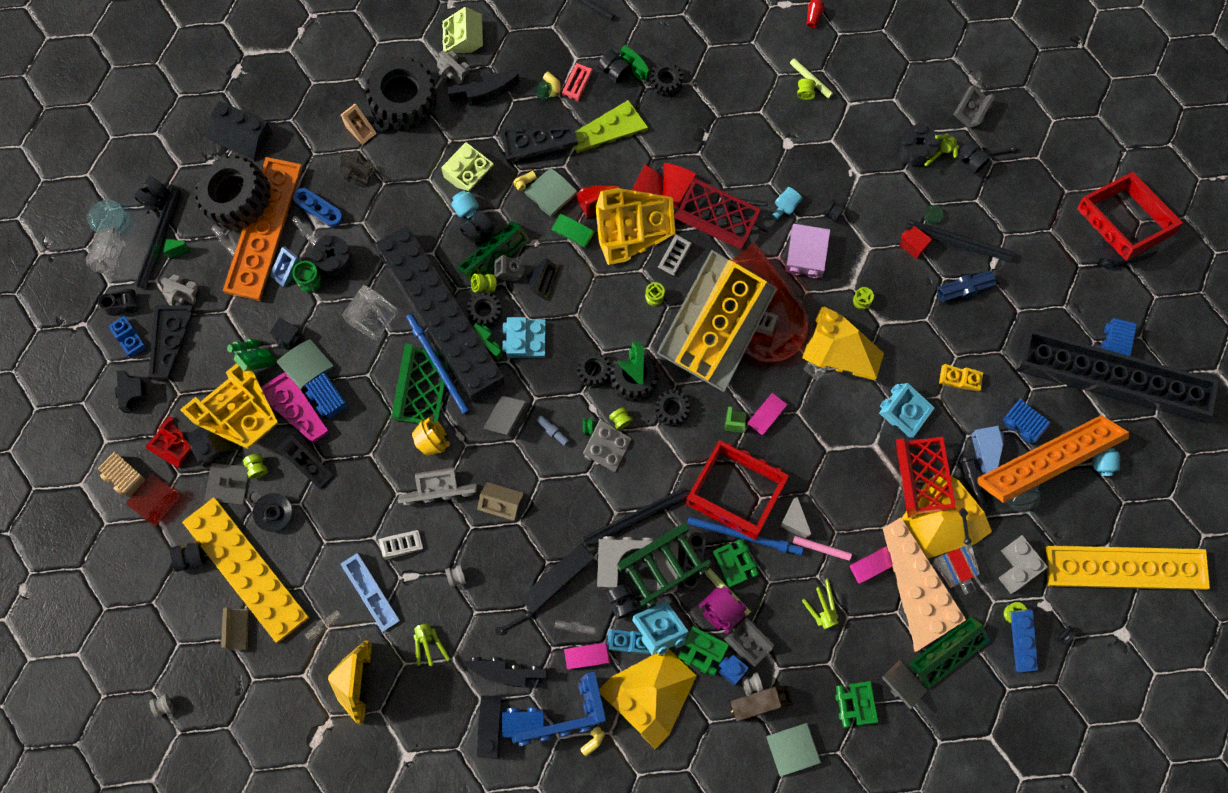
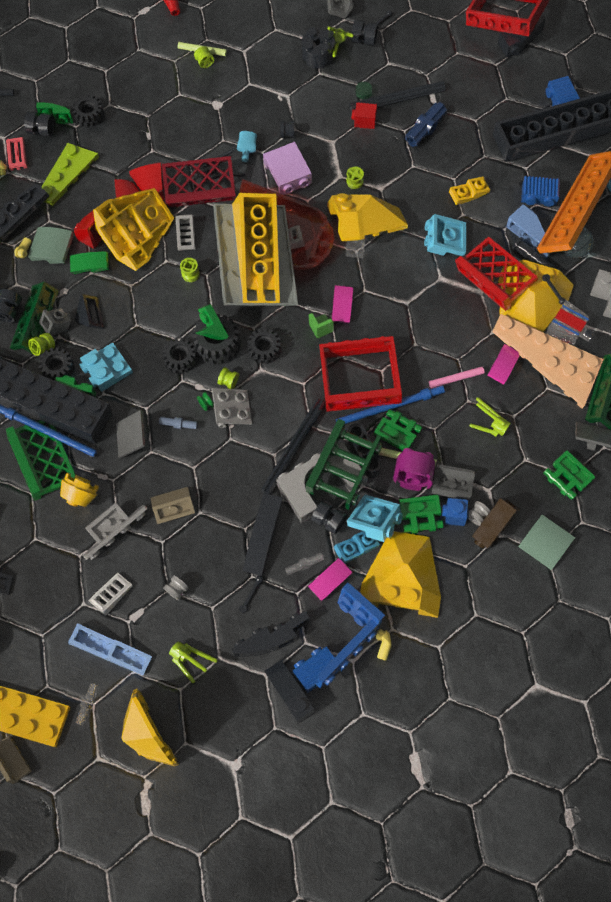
camera: 30 degrees left, 5 degrees down
light grey slope [780,497,811,539] -> none

